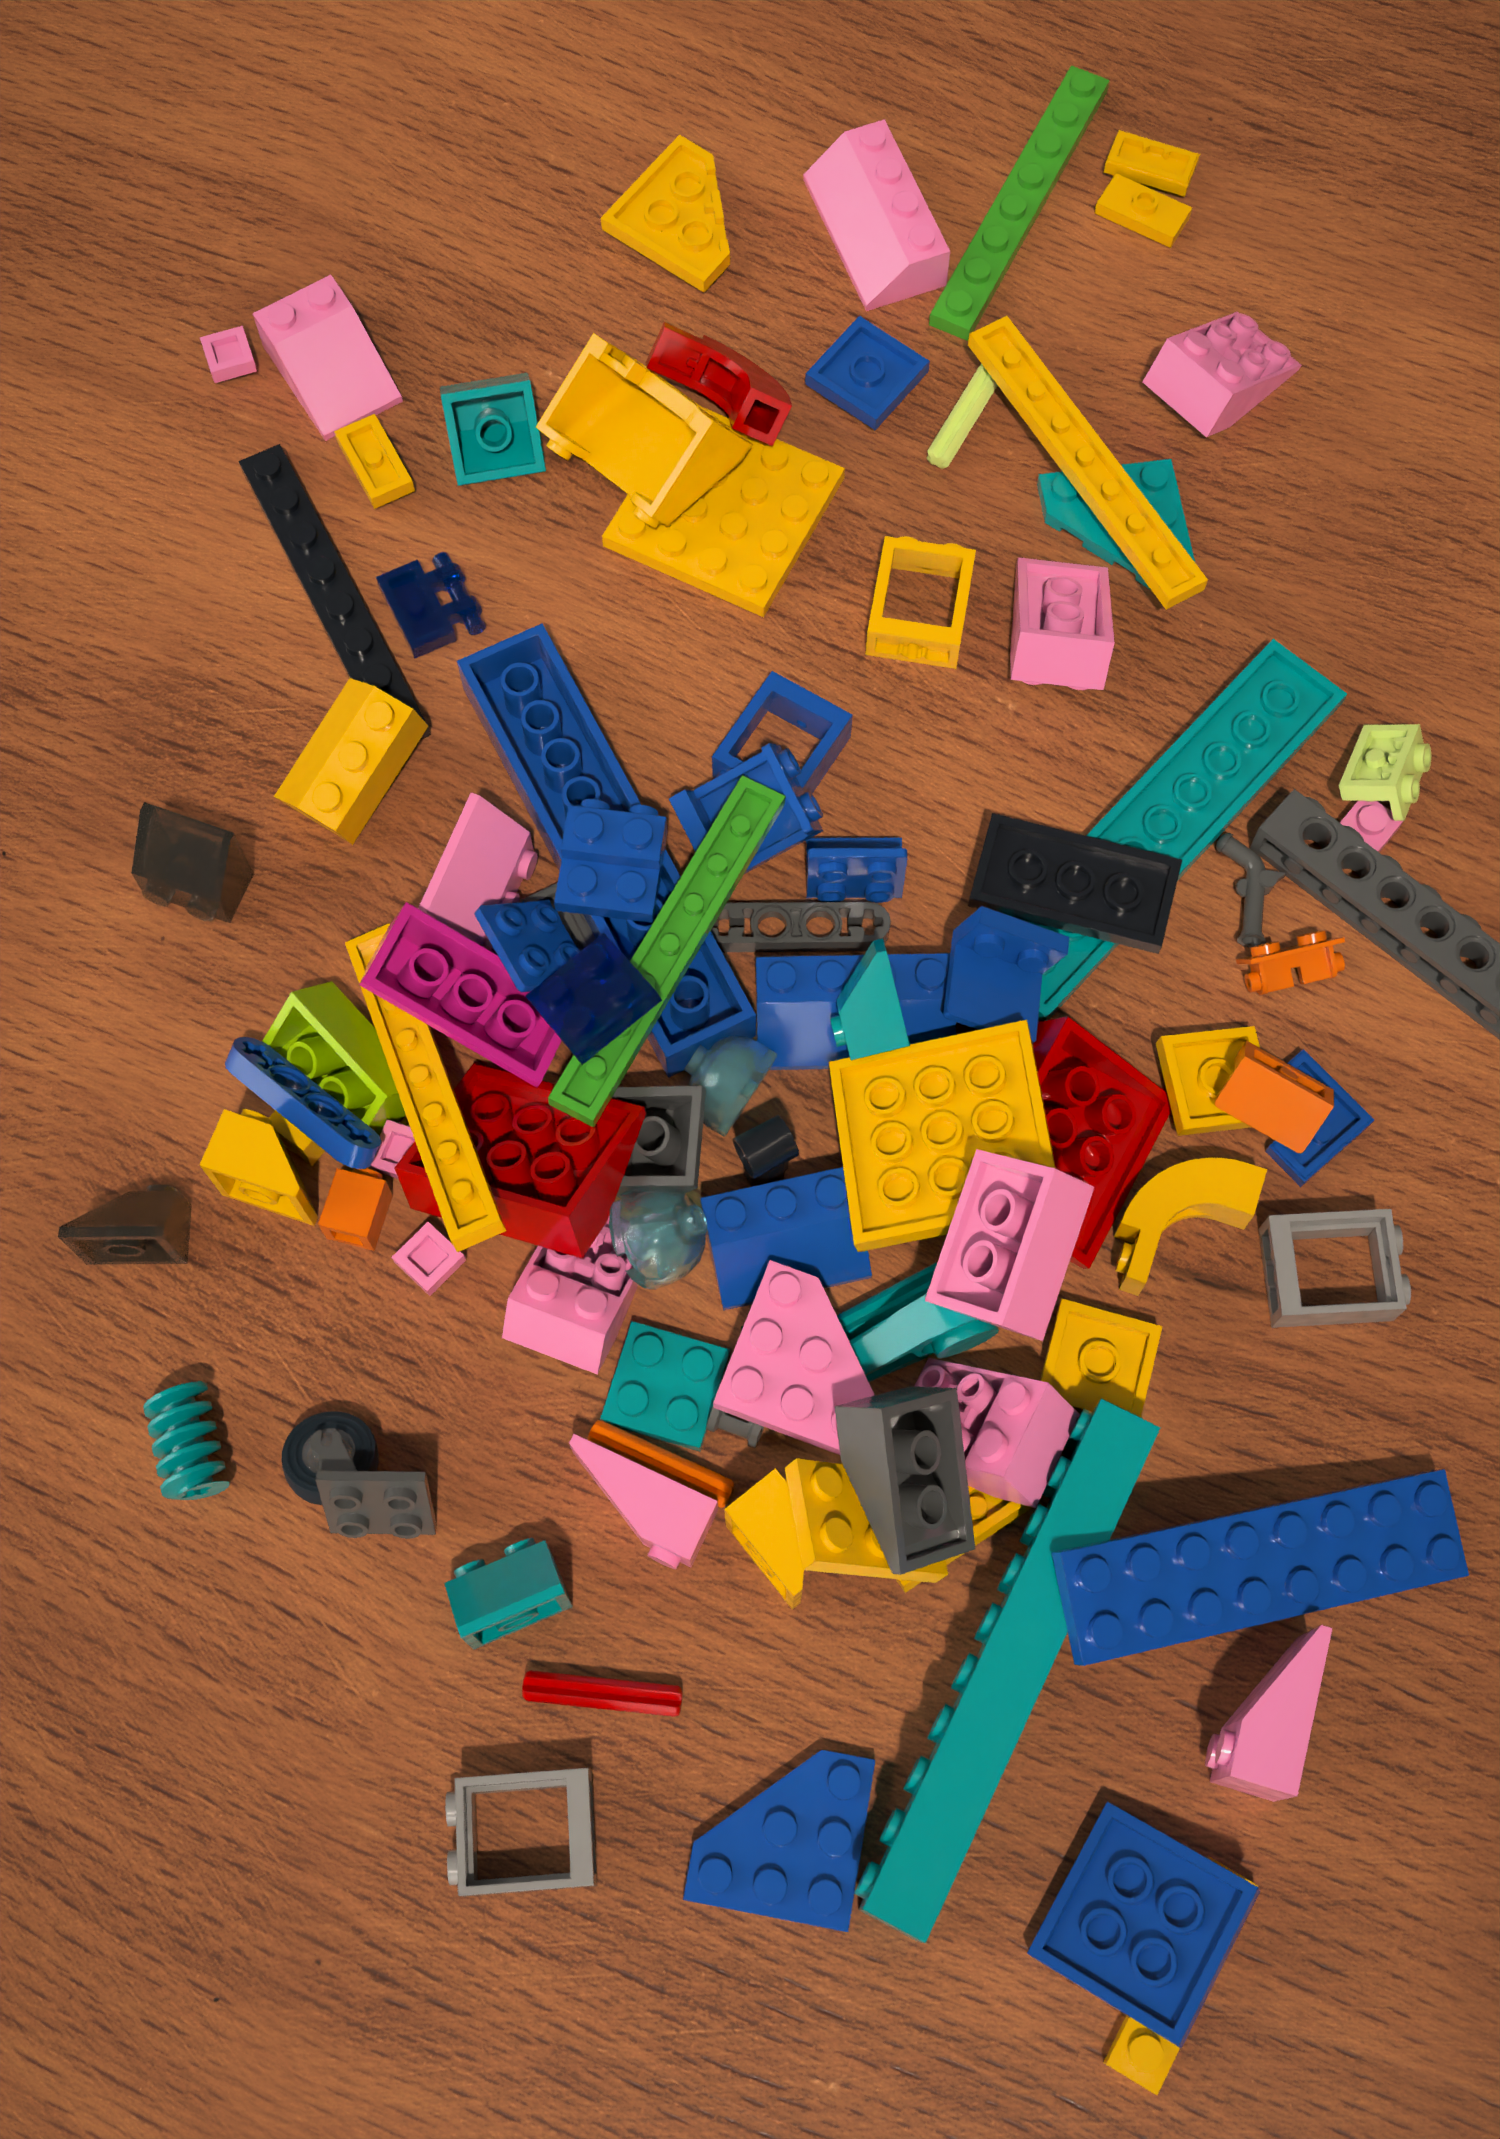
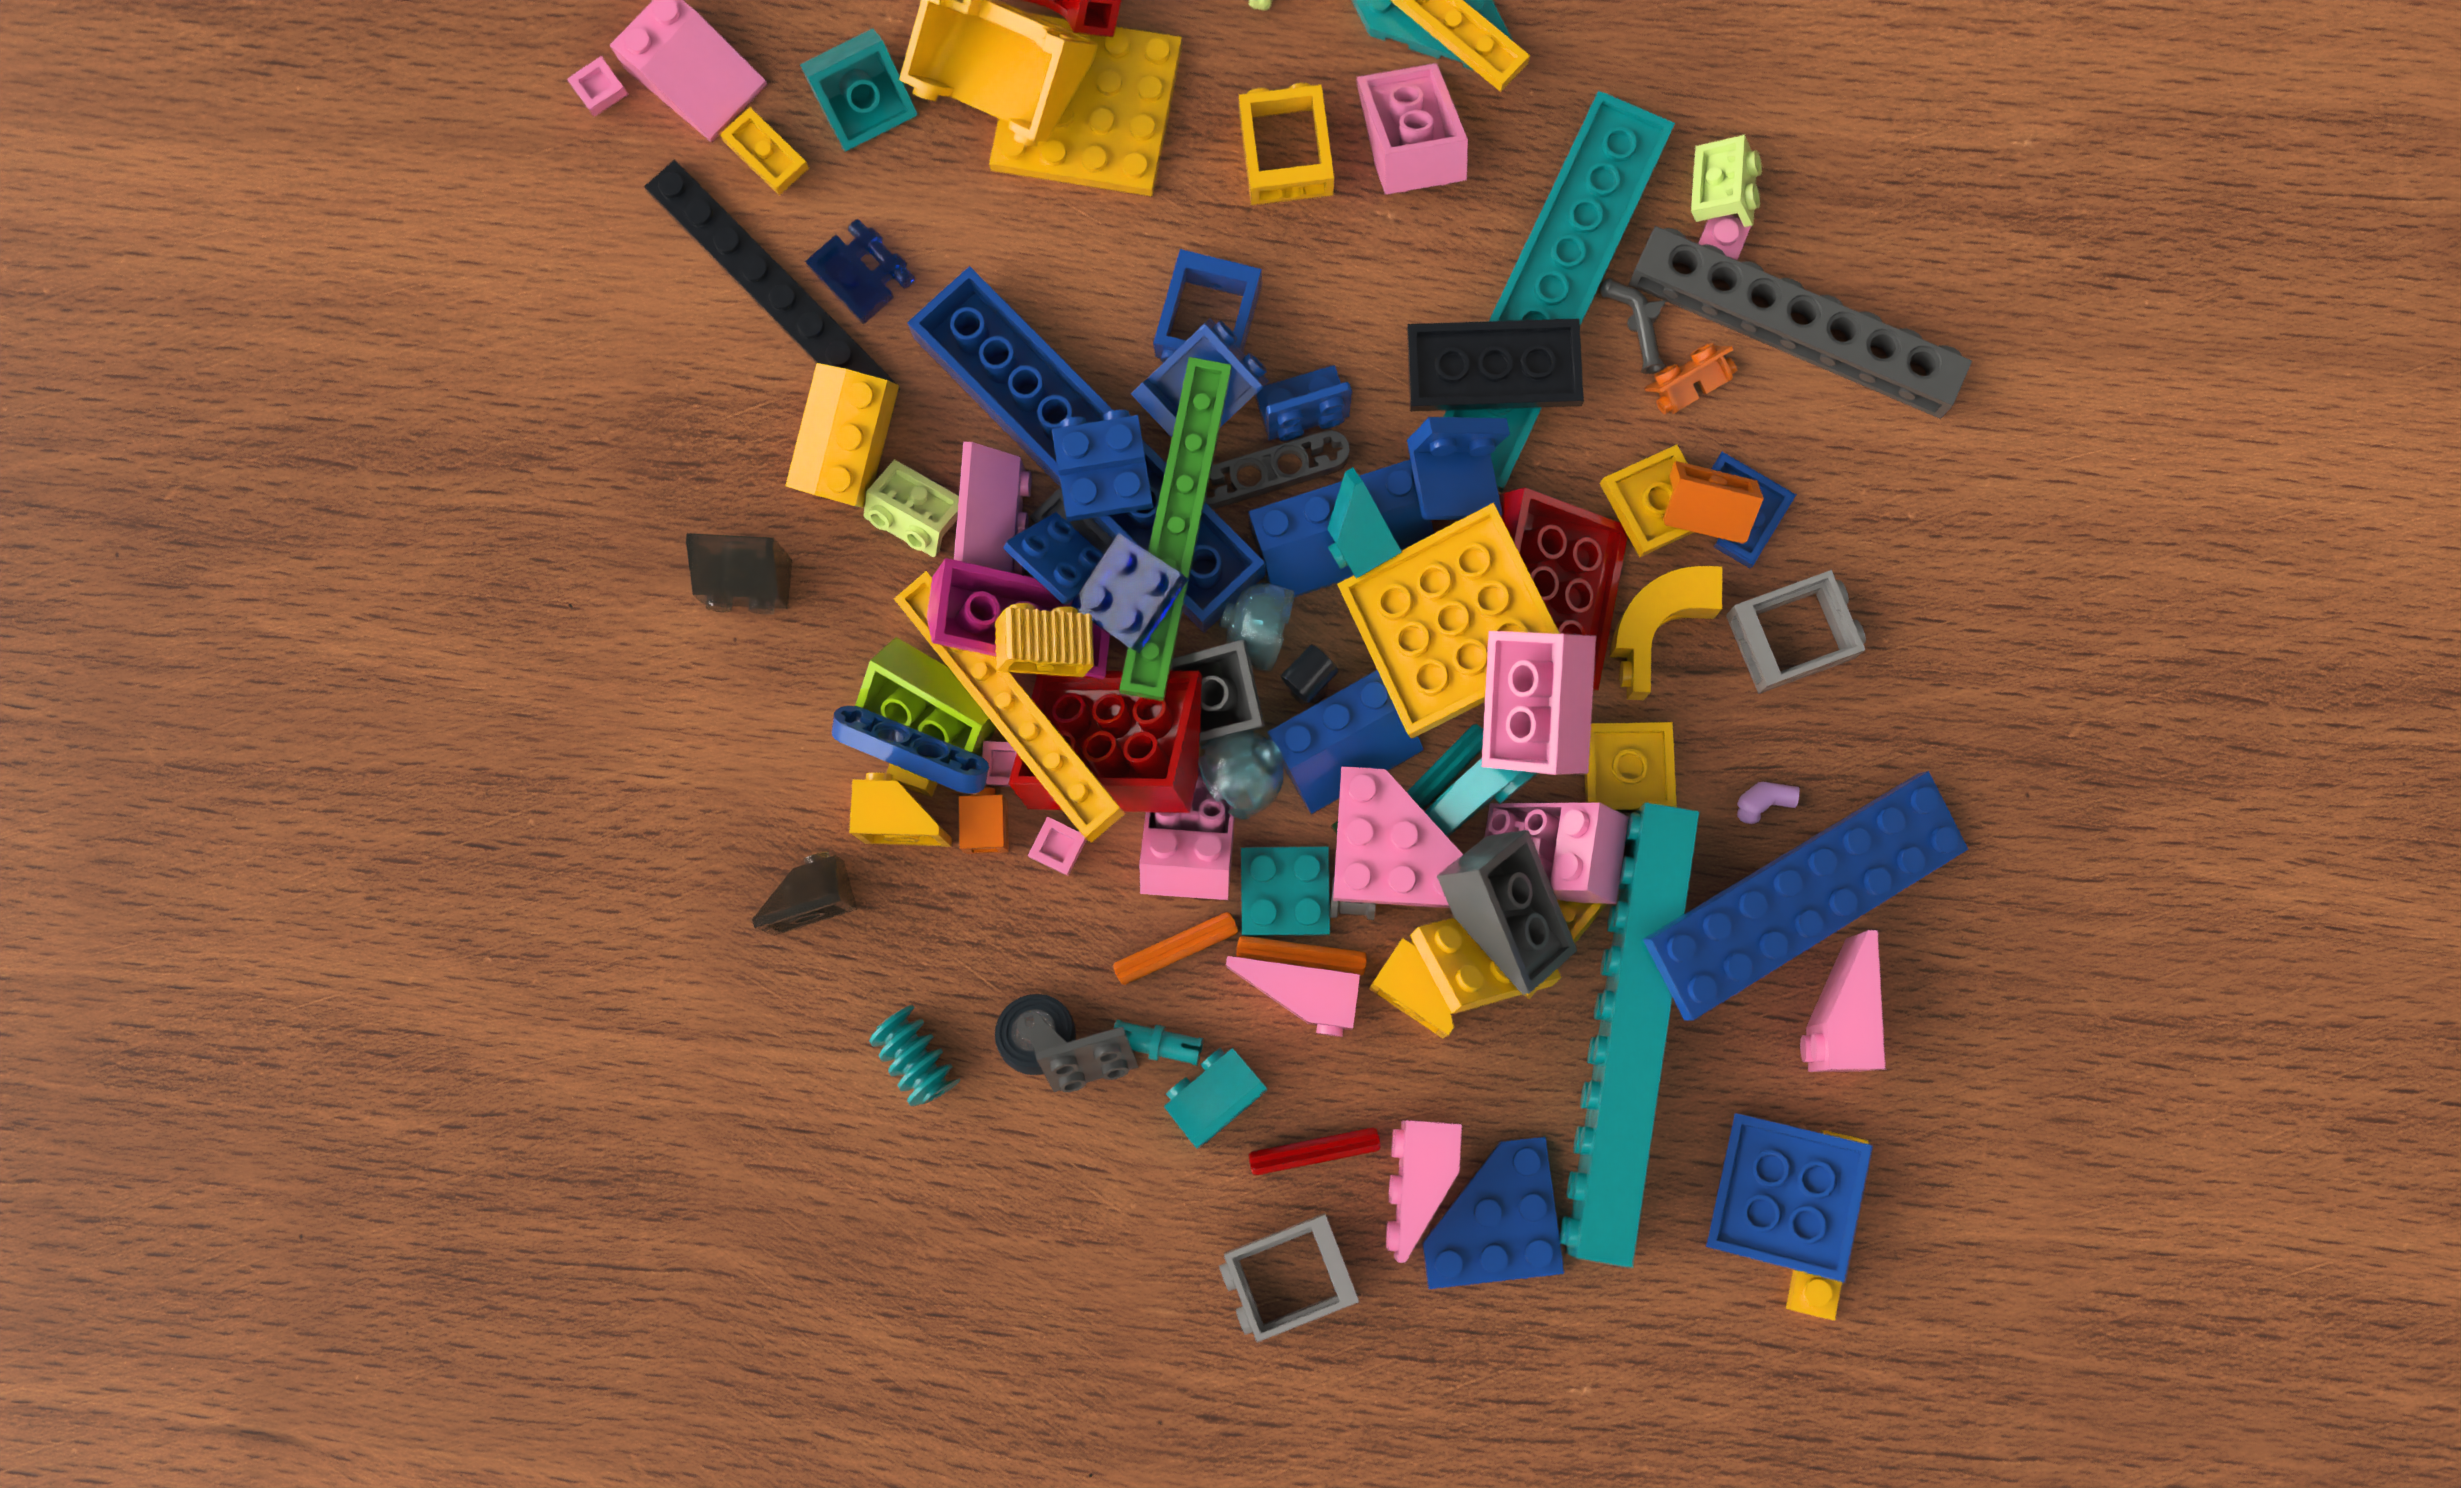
camera: 10 degrees left, 10 degrees up
none -> yellowish green bracket [864,459,959,557]
none -> yellow brick [995,603,1094,677]
none -> orange axle [1113,912,1238,985]
none -> teal pin [1114,1019,1204,1066]
none -> bright pink slope [1386,1120,1462,1263]
none -> lavender arm [1737,782,1799,824]

